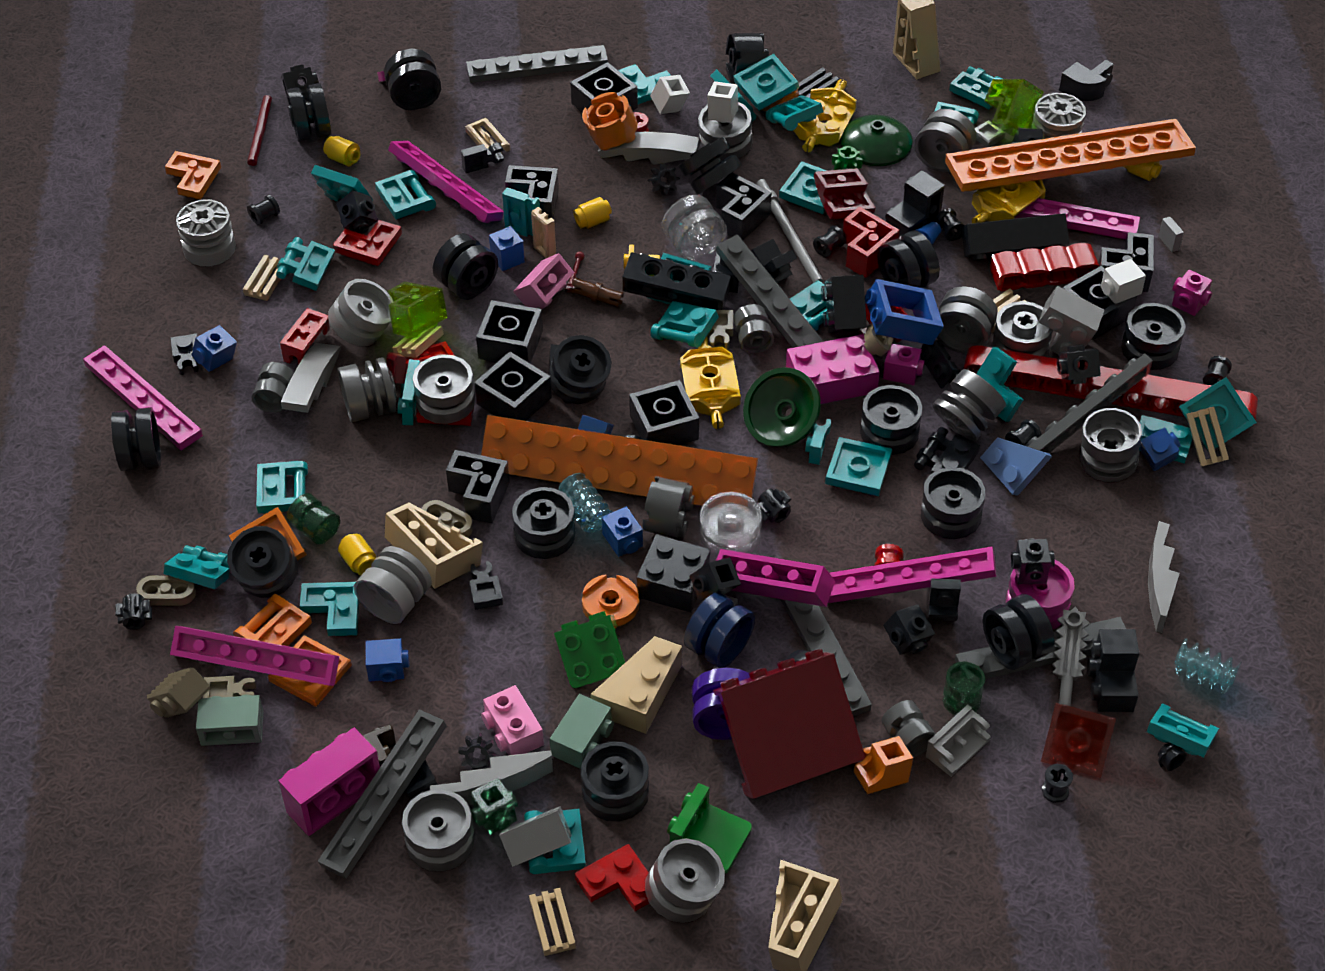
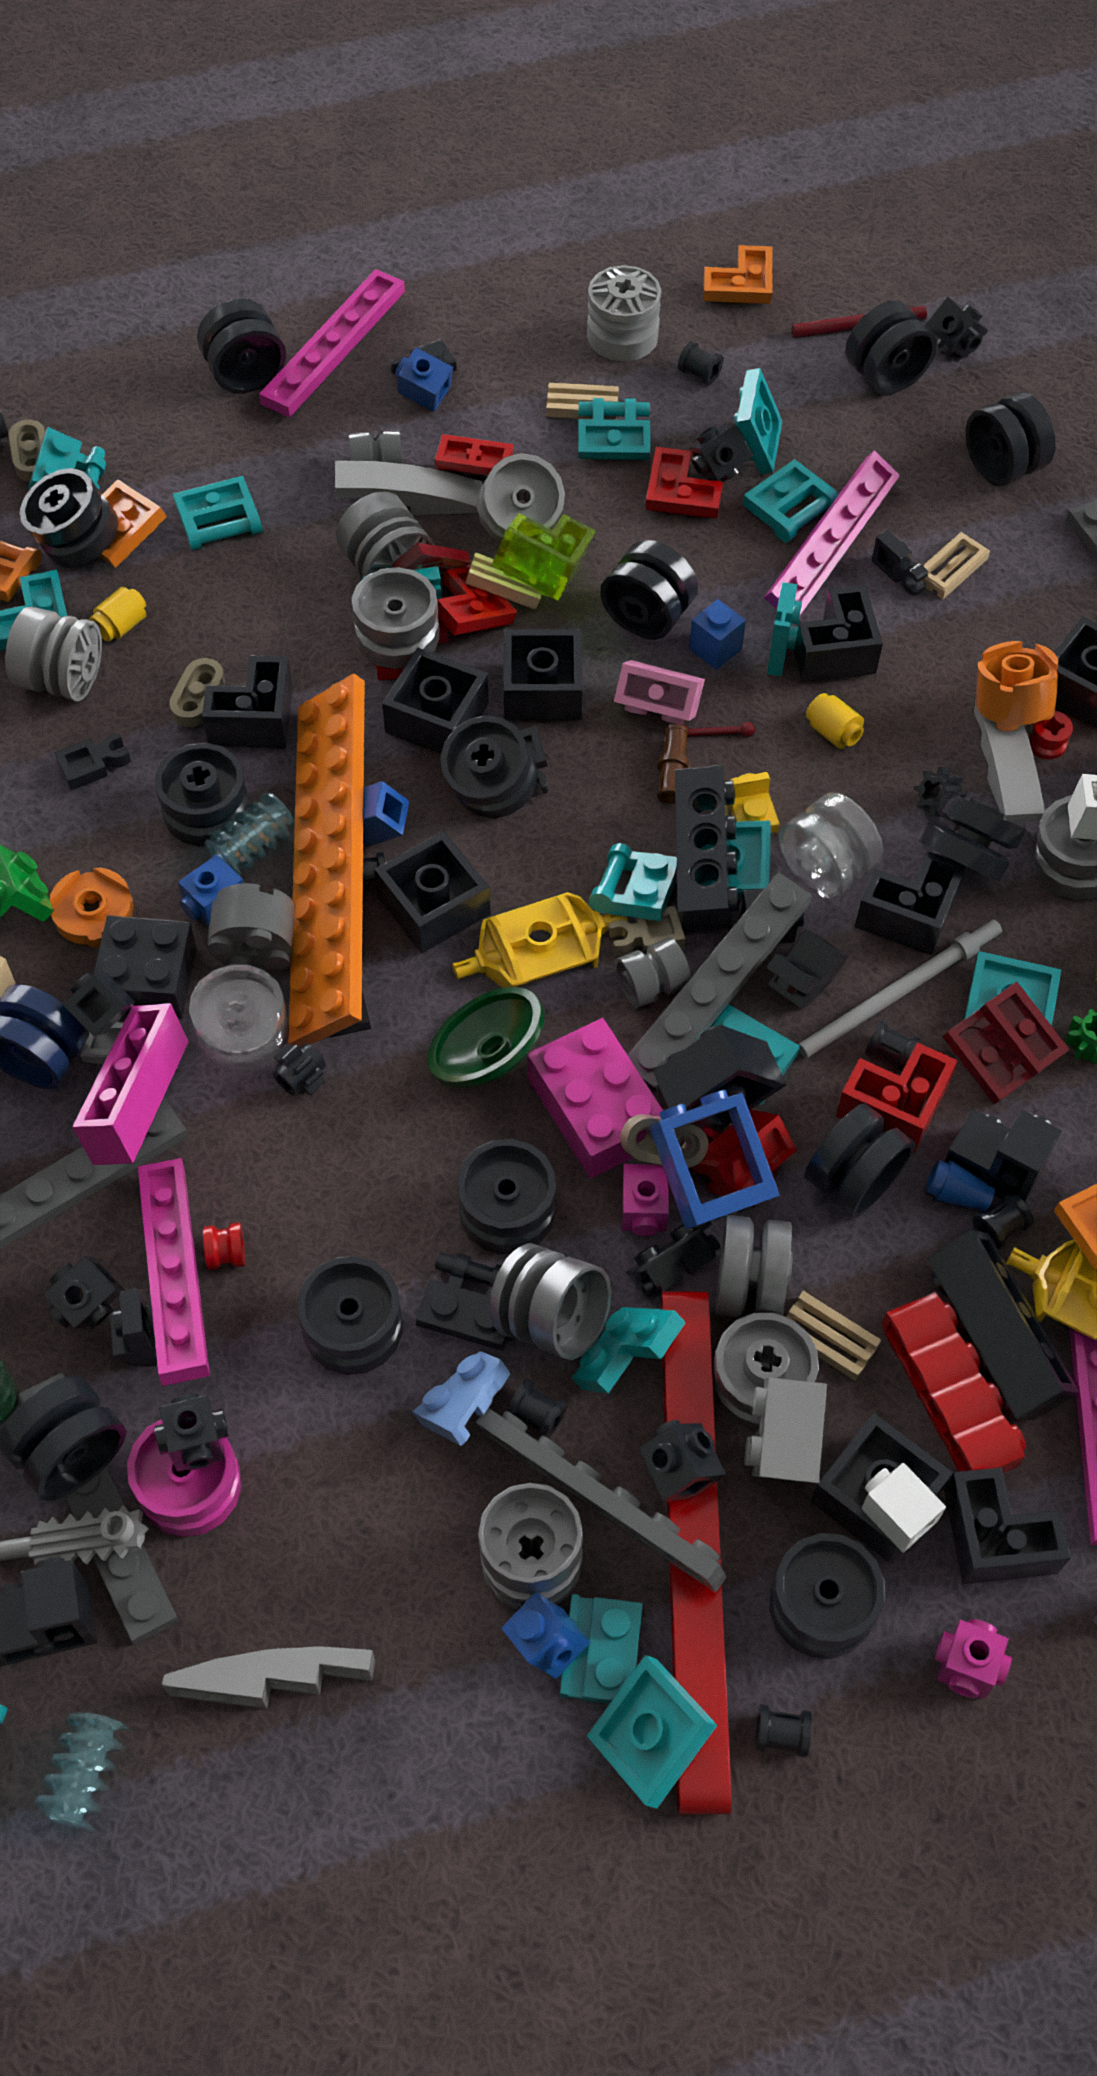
camera: 75 degrees right, 10 degrees up
clear green wheel [287,493,341,544] -> none
yellow brick [323,136,360,166] -> none
tan wedge [385,503,483,589] -> none
tan tile [531,207,556,258] -> none
teal plate [805,419,831,465] -> none
teal plate [825,437,892,496] -> none
tan tile [1186,406,1229,467] -> none

